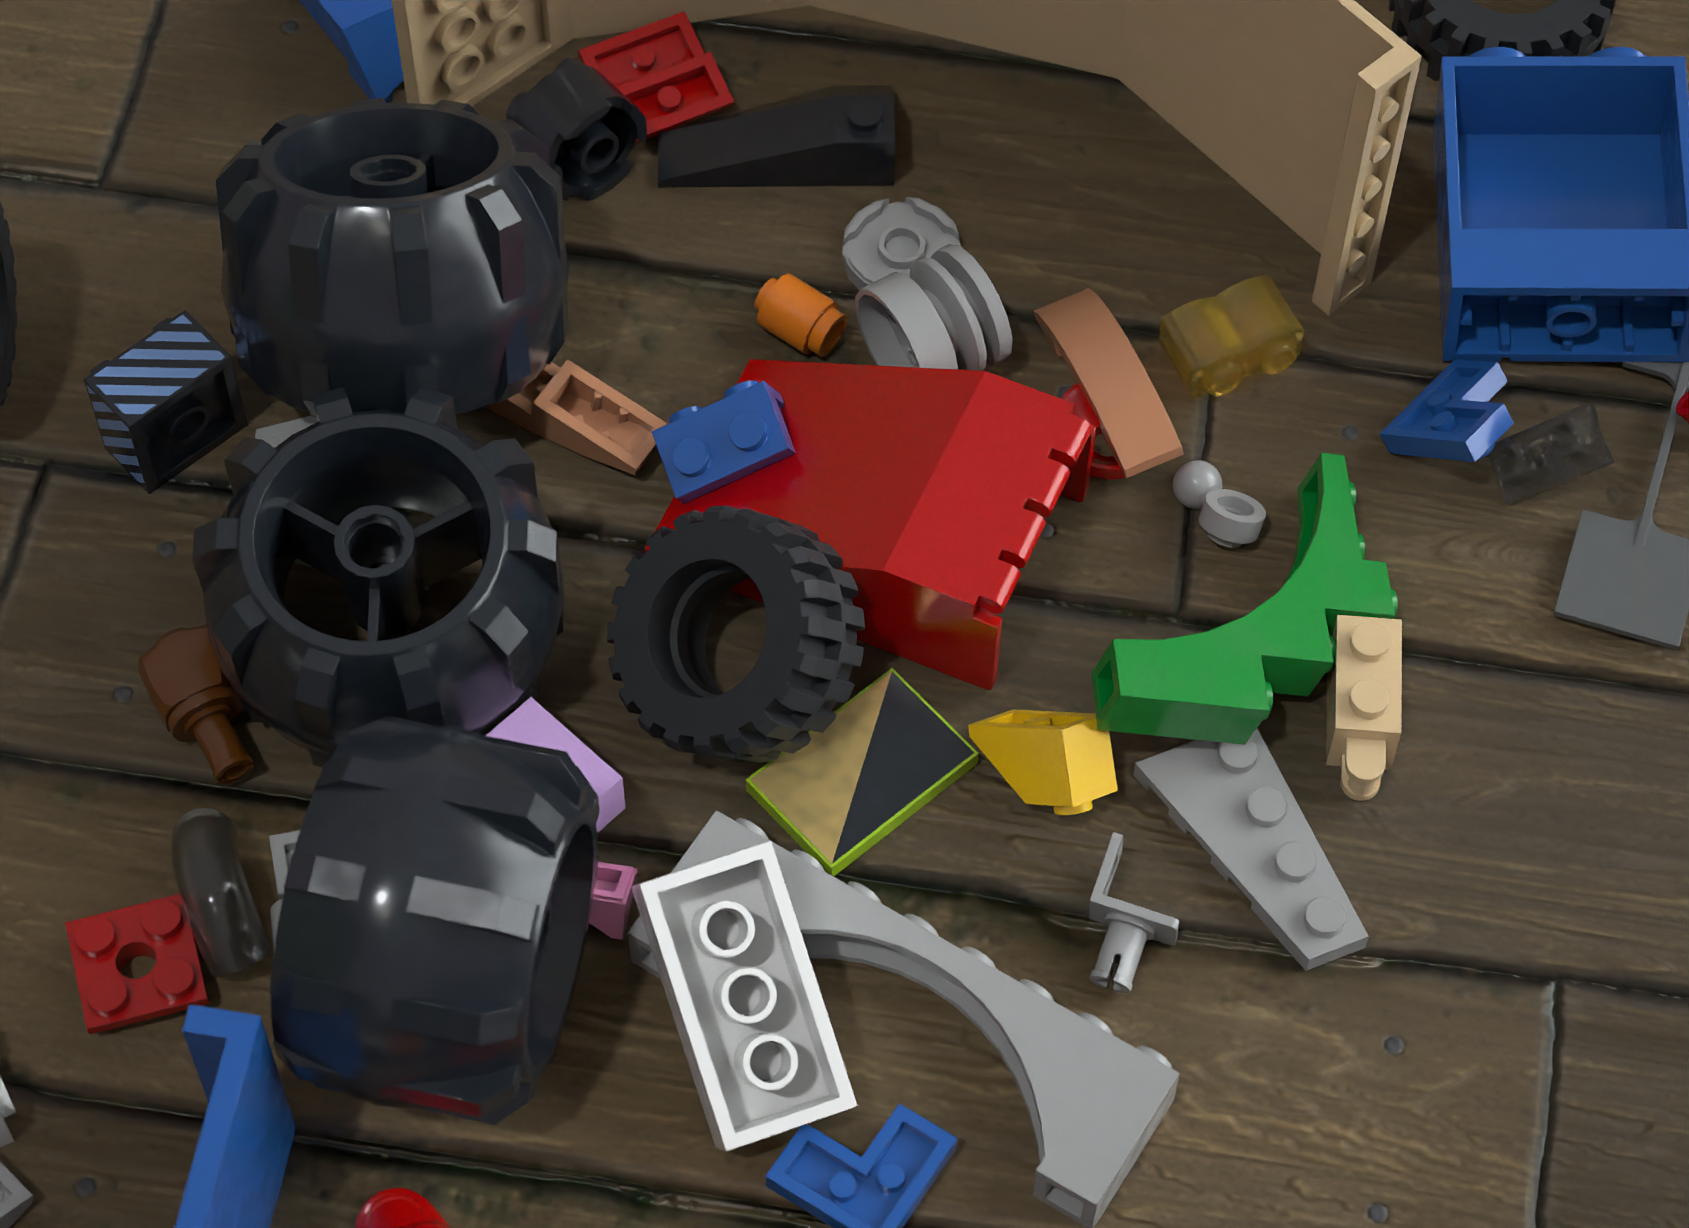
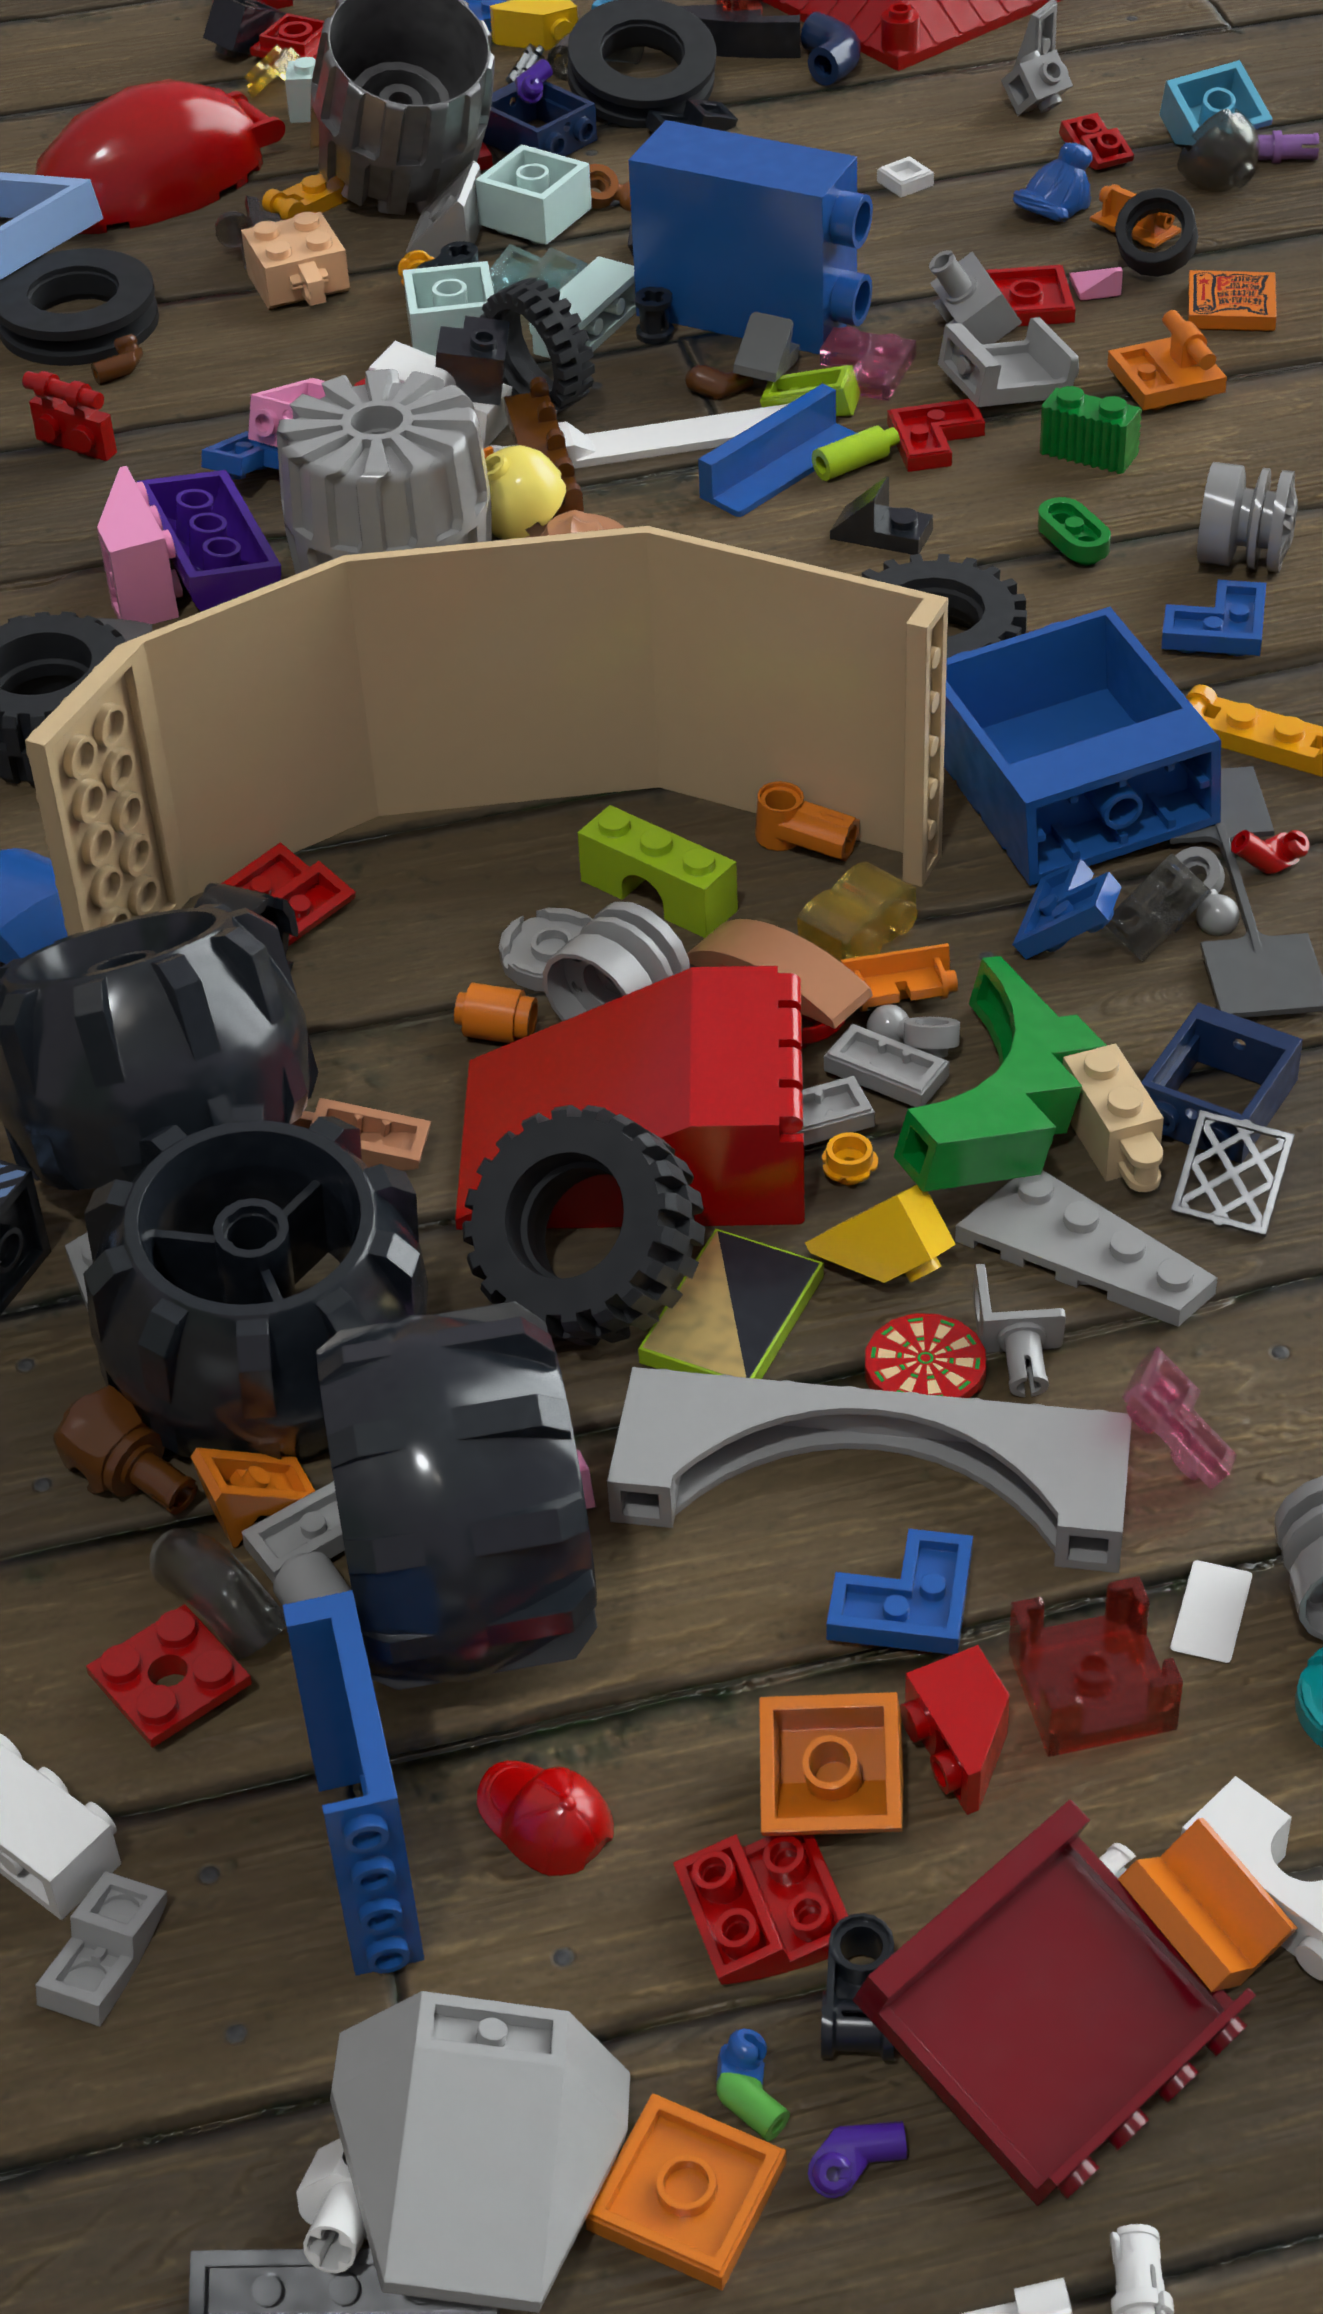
camera: 20 degrees left, 15 degrees down
white brick [631,841,857,1151] -> none
blue bracket [651,381,796,504] -> none
black wedge [658,85,895,188] -> none
none -> orange slope [191,1448,315,1548]
none -> lime arch [577,805,738,938]
none -> orange piece [755,781,860,861]
none -> light grey plate [797,1076,875,1146]
none -> light orange plate [822,1132,878,1185]
none -> light grey plate [824,1023,949,1107]
none -> orange hinge [841,943,958,1012]
none -> red tile [865,1313,986,1398]
none -> clear pink plate [1122,1346,1237,1490]
none -> dark blue window [1141,1002,1303,1164]
none -> light grey plate [1168,846,1239,936]
none -> window [1171,1110,1295,1237]

